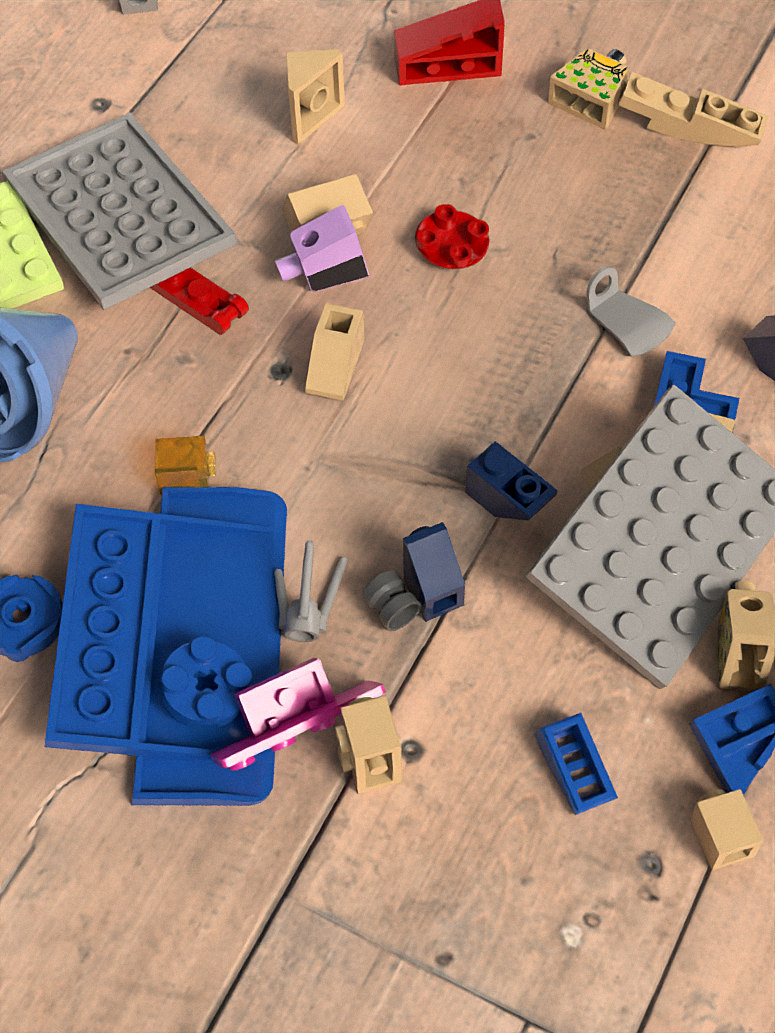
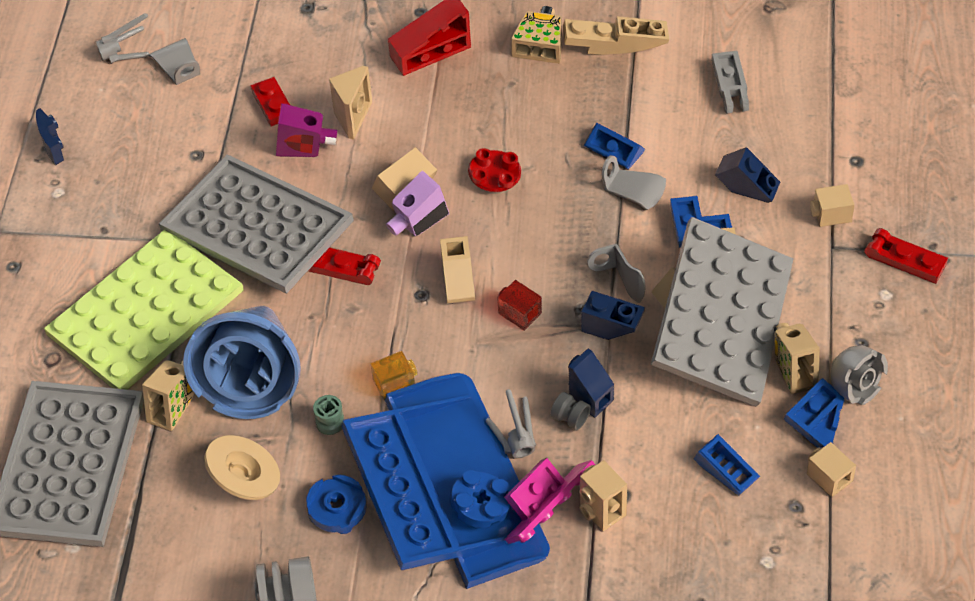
camera: 20 degrees left, 5 degrees down
none -> red plate [250,77,290,127]
none -> magenta torso [276,104,337,157]
none -> sand green wheel [313,395,344,435]
none -> clear red brick [497,280,542,331]
none -> blue slope [584,123,645,169]
none -> light grey piece [587,244,646,303]

